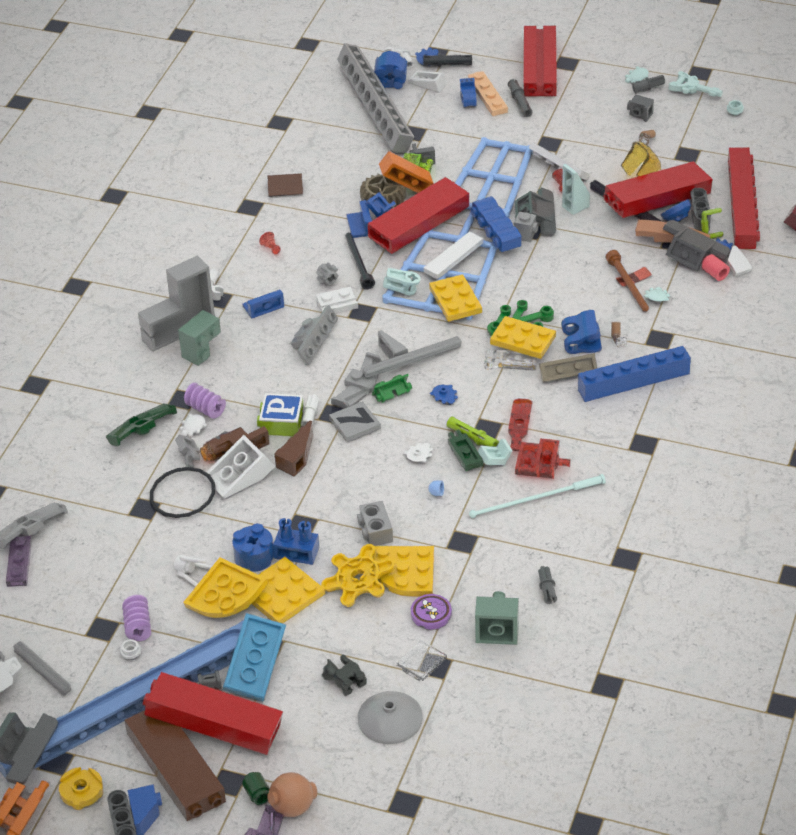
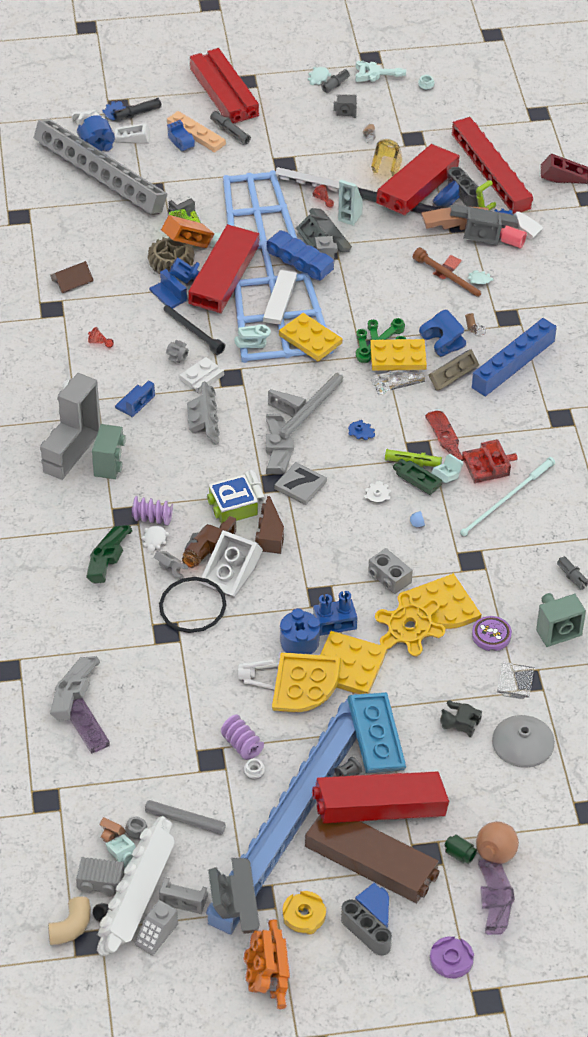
camera: 30 degrees left, 5 degrees up
green hinge [372,374,412,403] -> none

